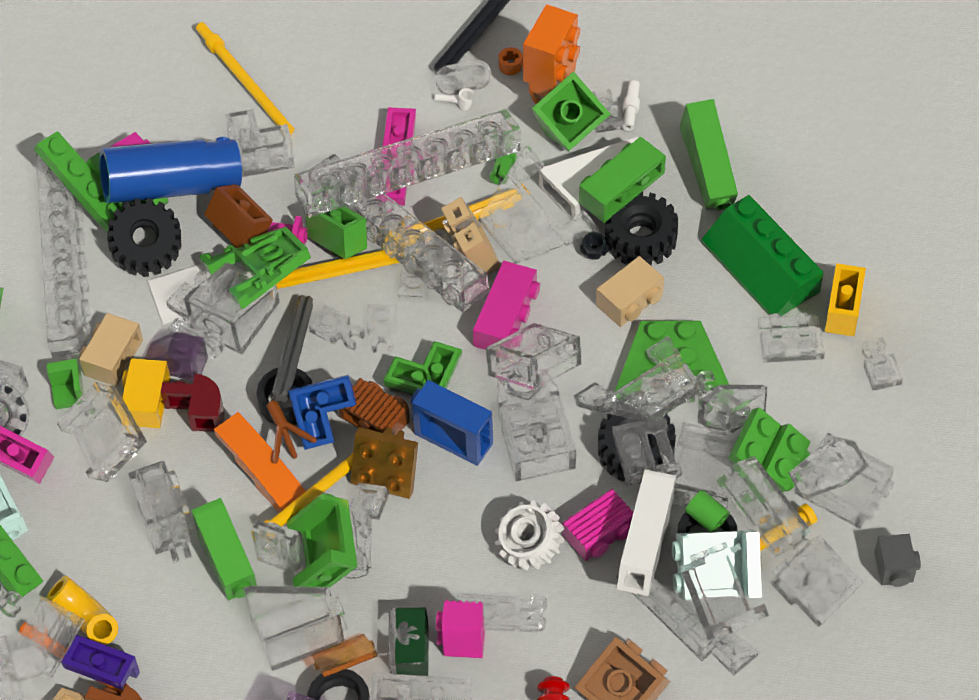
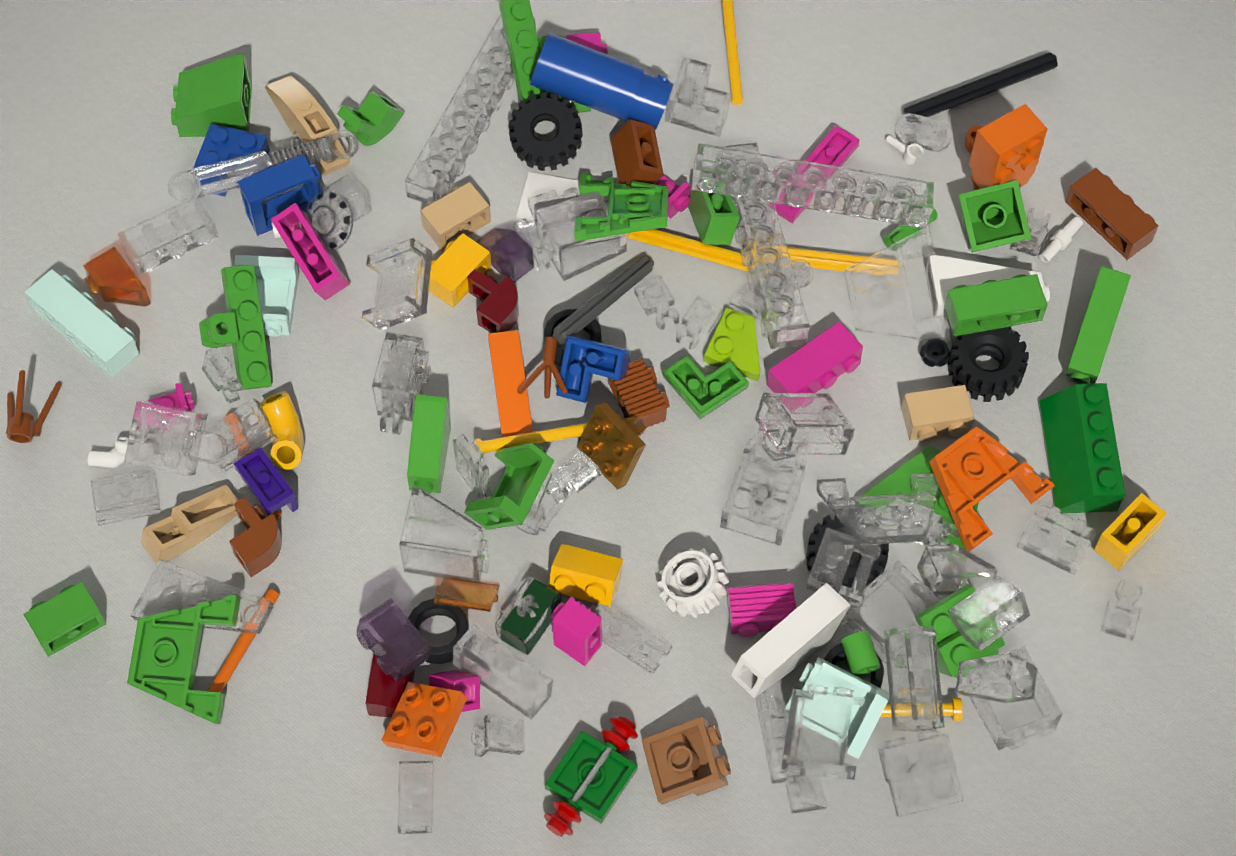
camera: 30 degrees right, 5 degrees up
bright green panel [47,358,85,409] -> none
blue window [410,380,493,466] -> none
tan piece [441,197,501,278] -> none
dark grey brick [874,533,921,587] -> none
none -> yellow brick [549,544,624,607]
none -> lime wing [703,307,760,381]
none -> orange wing [929,426,1055,553]
none -> clear brick [948,576,1030,651]
none -> dark orange brick [1065,168,1159,260]

